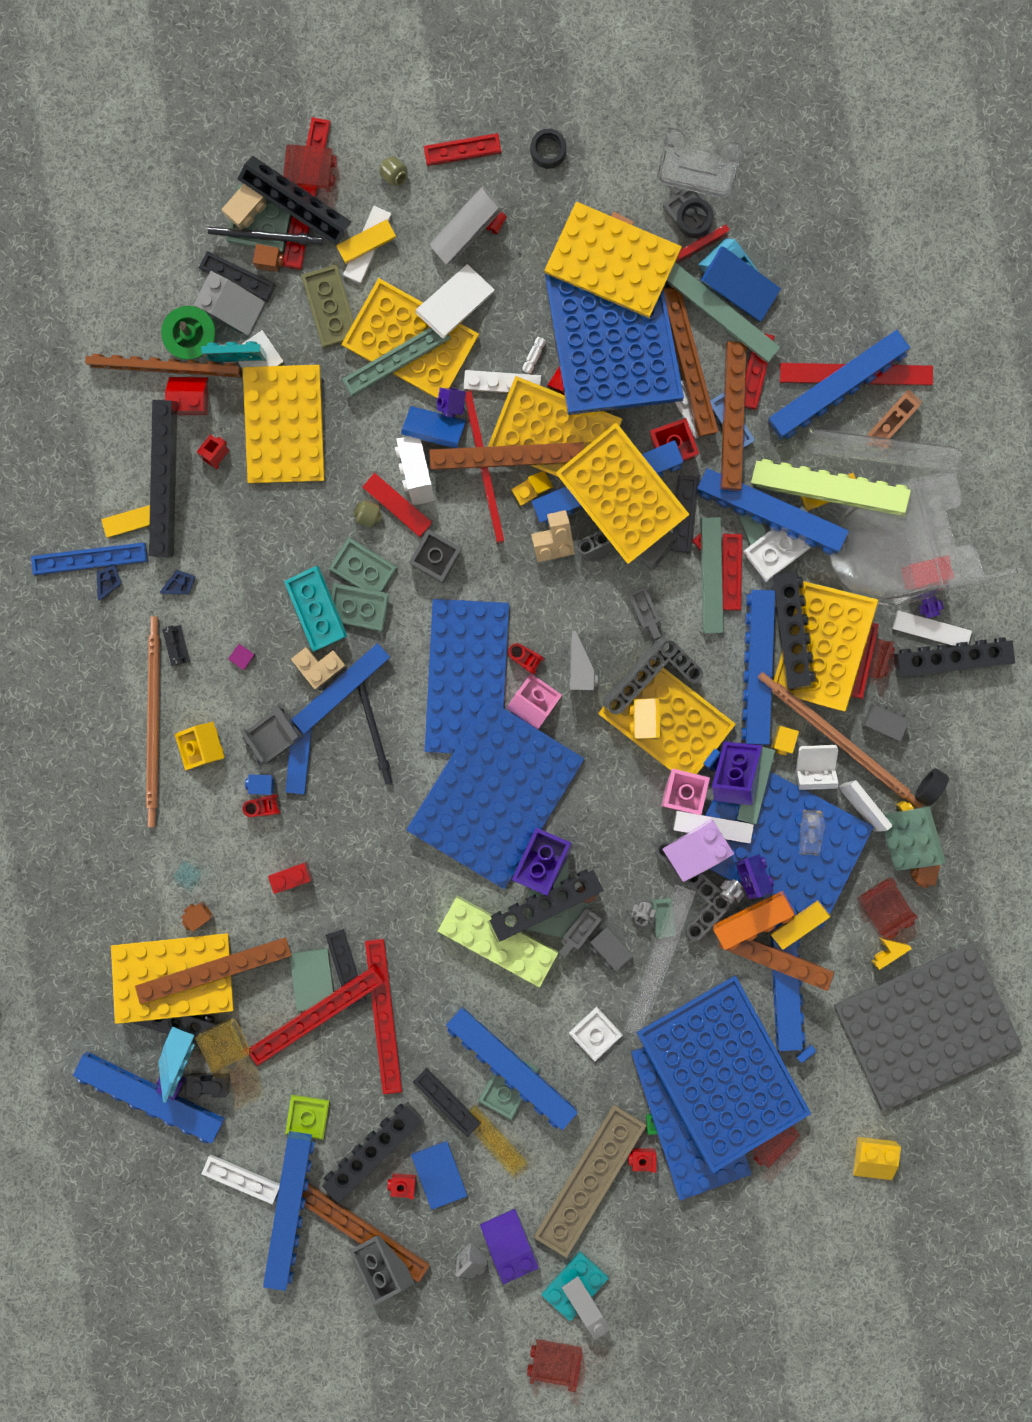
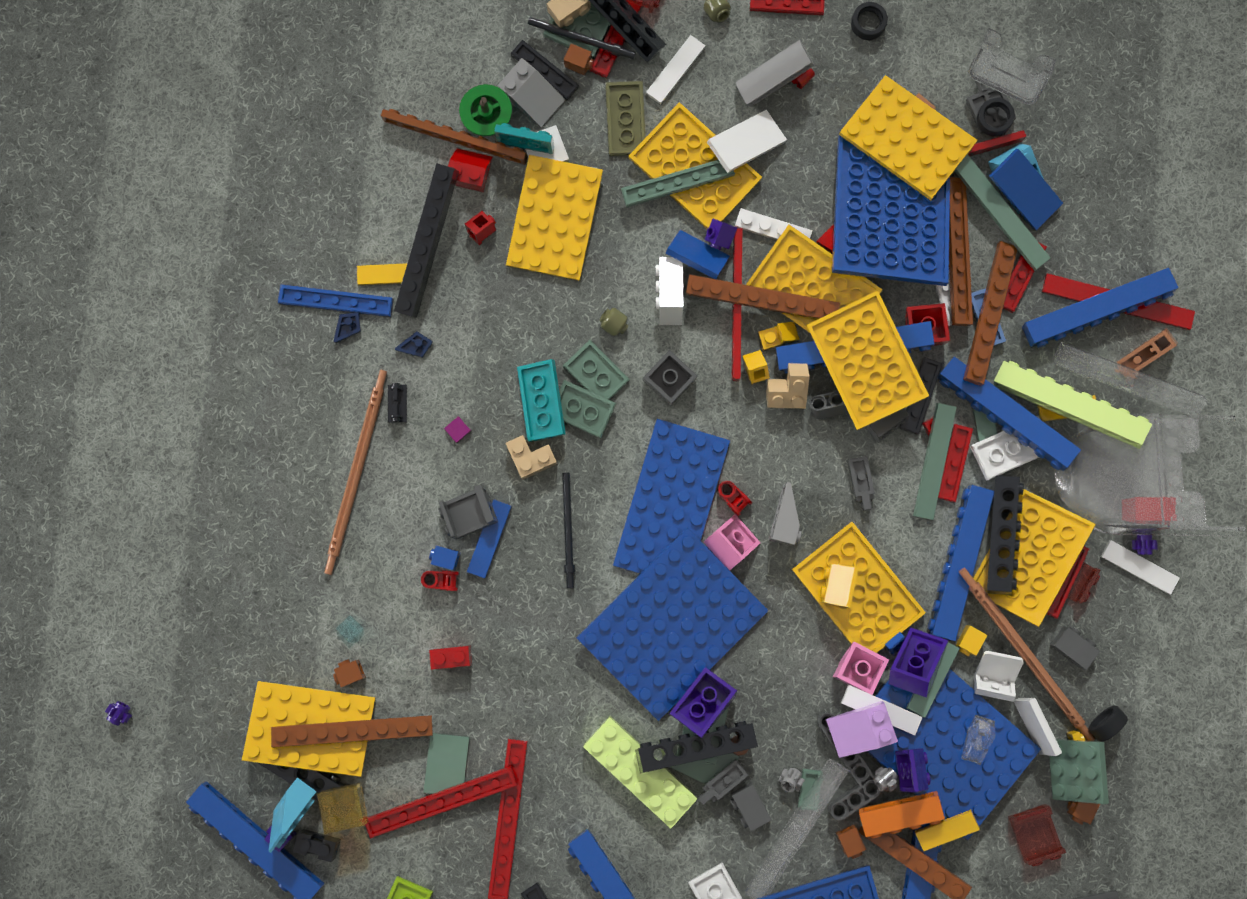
camera: 15 degrees right, 5 degrees down
yellow slope [174,721,224,771] -> none
blue tile [292,643,391,734] -> none
black tile [325,929,367,1008] -> none
yellow tile [336,219,396,264] -> none
red tile [362,473,432,537] -> none
white axle [522,337,546,374] -> none
dark grey beam [603,637,703,714] -> none
yellow slope [872,937,912,970] -> none
black brick [893,637,1015,677] -> none
none -> yellow brick [742,350,770,384]
none -> dark orange brick [835,825,866,859]

